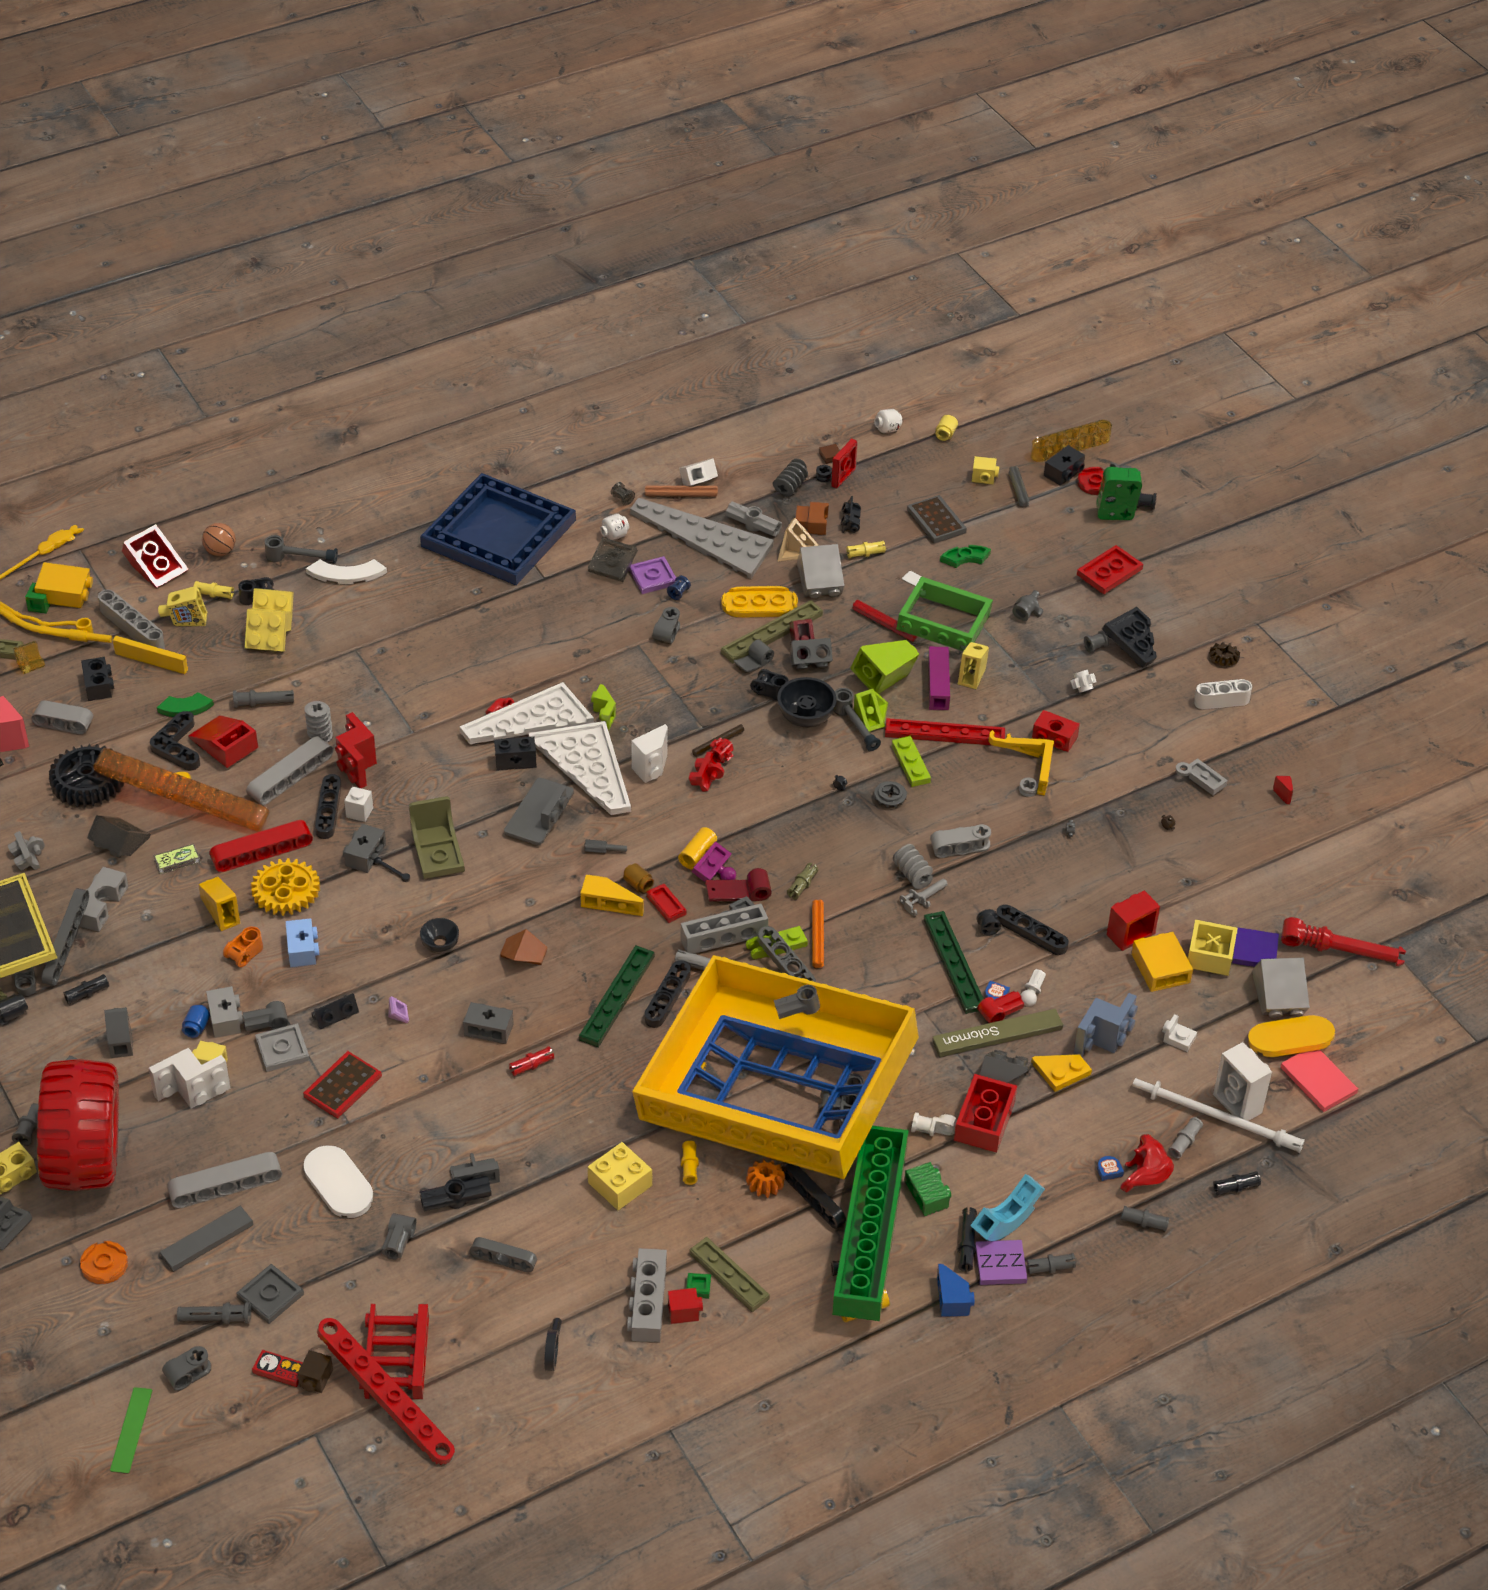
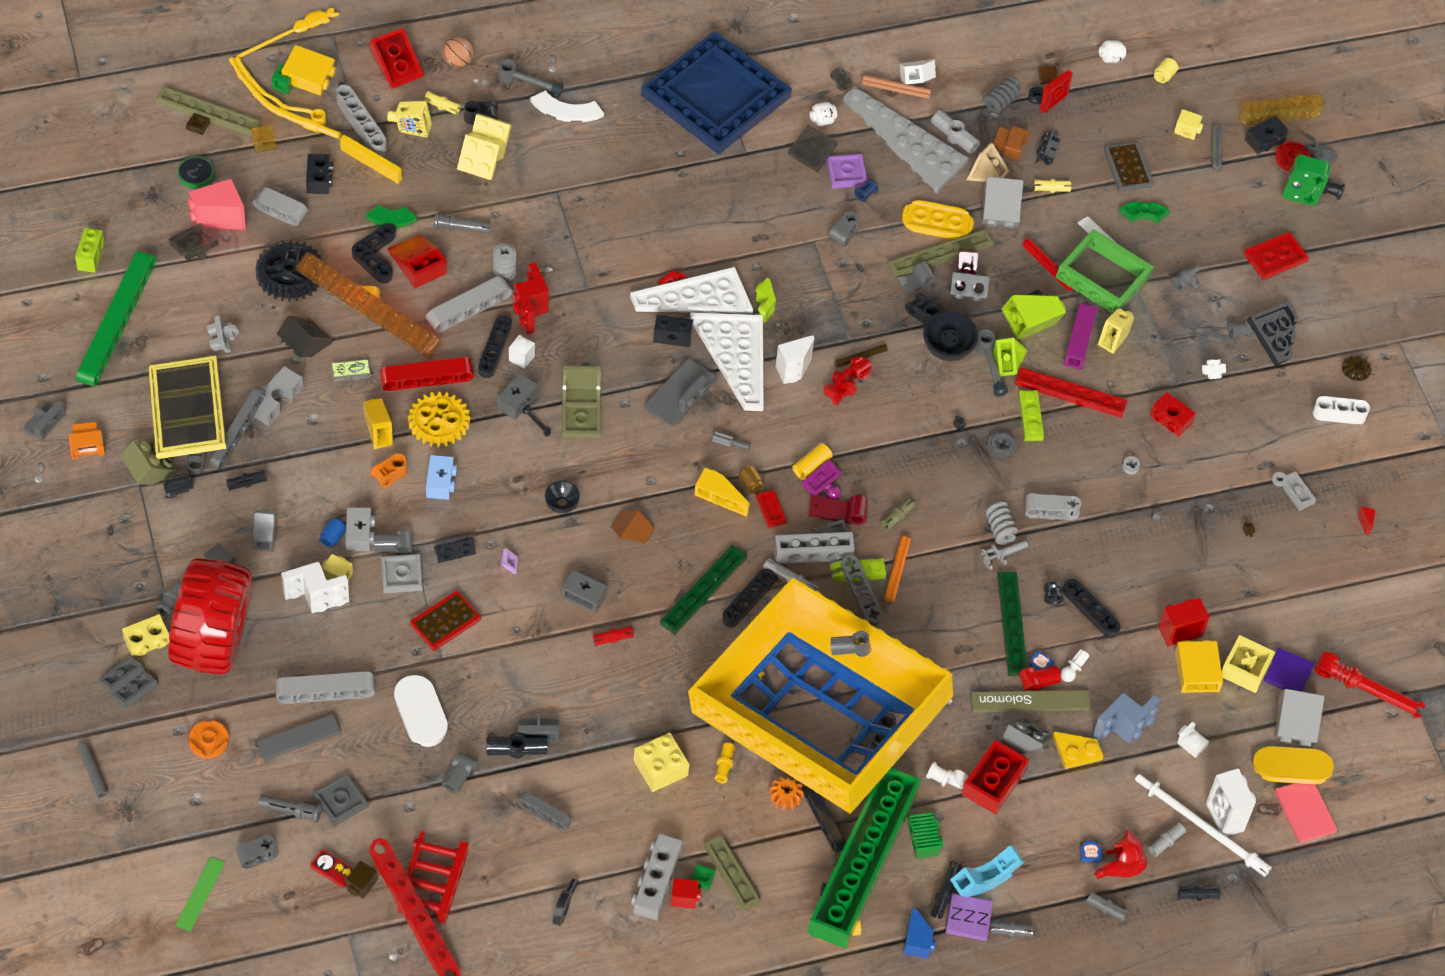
camera: 10 degrees right, 10 degrees up
yellow hinge [989,730,1054,796] -> none

